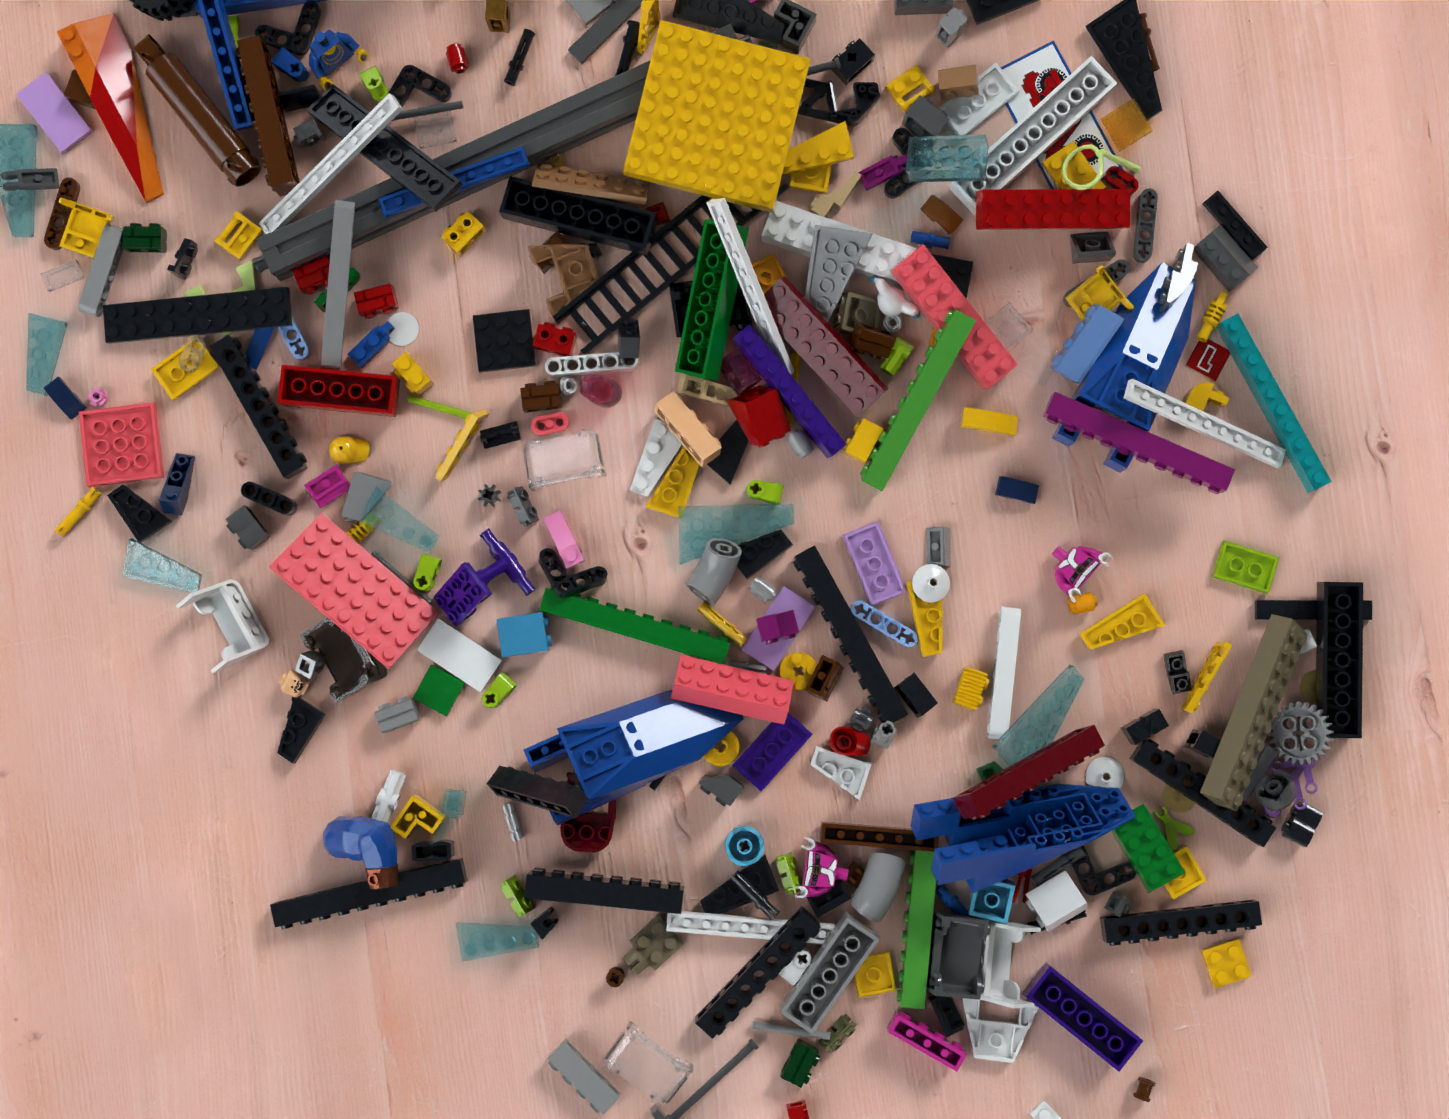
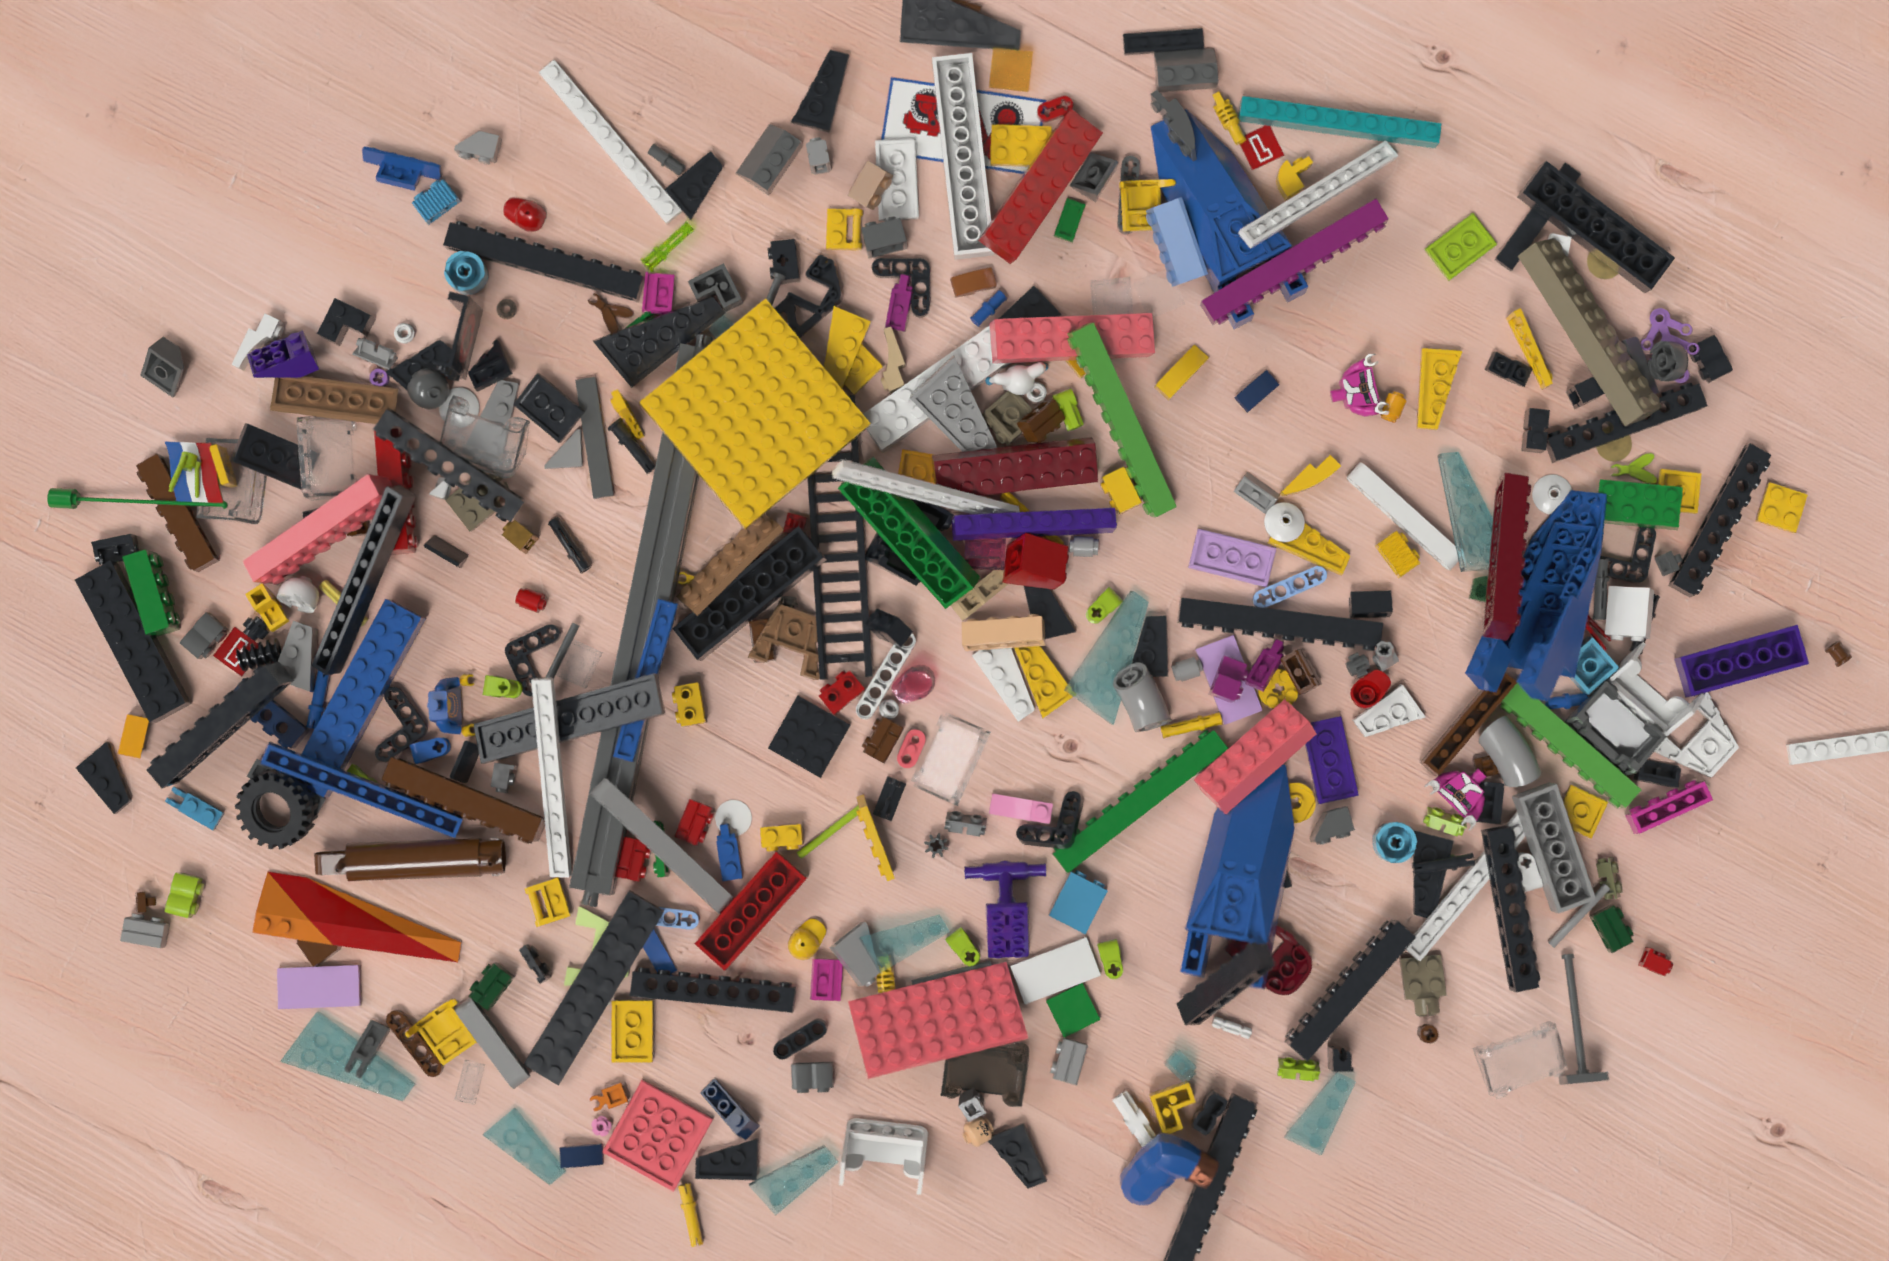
camera: 55 degrees left, 0 degrees up
clear beam [179,336,206,372] -> none
light grey brick [548,1038,621,1115] -> none
light grey axle [728,660,766,674] -> none
clear light blue brick [906,135,989,182] -> none
yellowish green piece [1061,144,1141,190] -> none
dark grey beam [1133,188,1158,263] -> none
light grey gear [1268,702,1334,765] -> none
none -> orange plate [590,1082,629,1111]
none -> green tile [1054,198,1086,243]
none -> magenta hinge [1245,639,1284,692]
none -> yellow slope [1280,455,1341,497]

